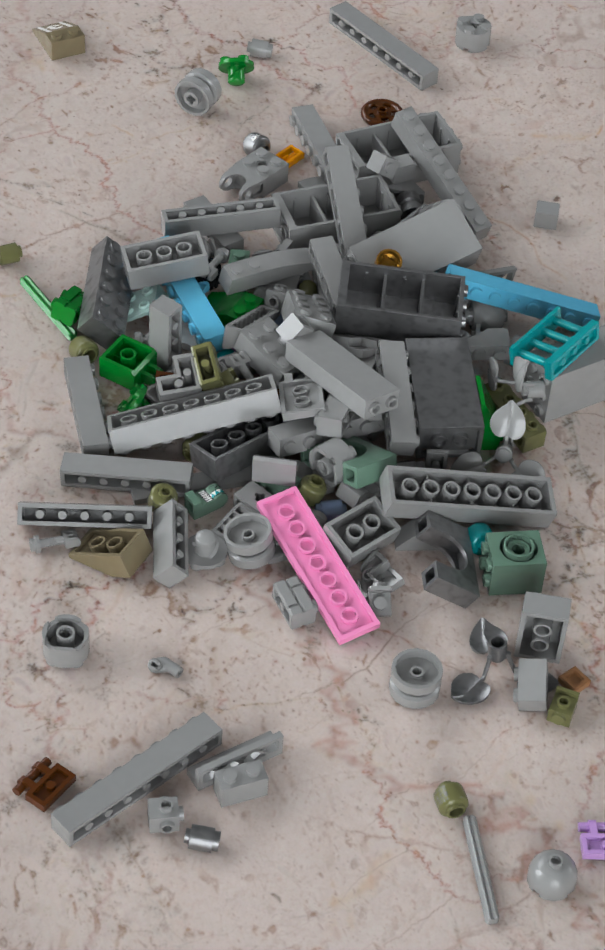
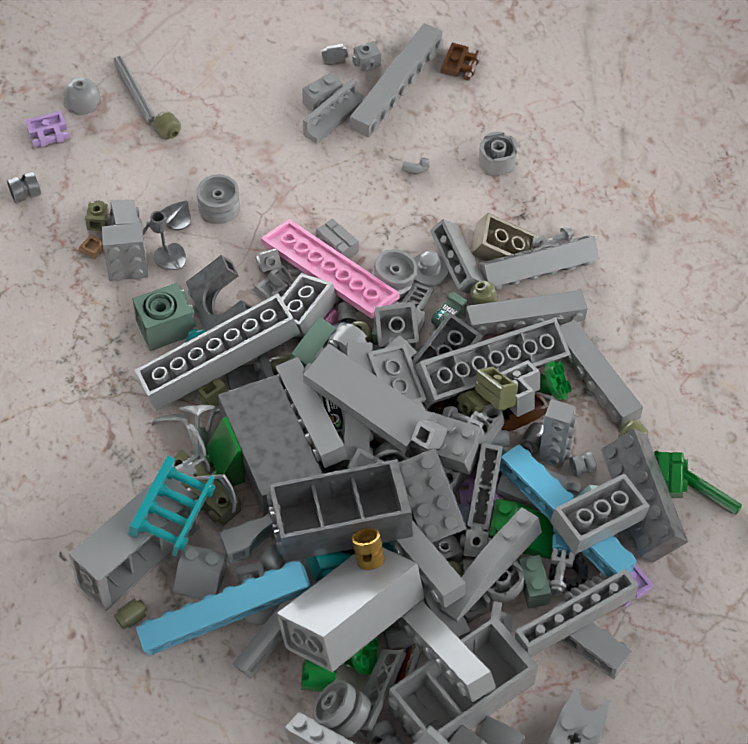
camera: 165 degrees right, 10 degrees up
green hinge [99,334,163,390] -> none

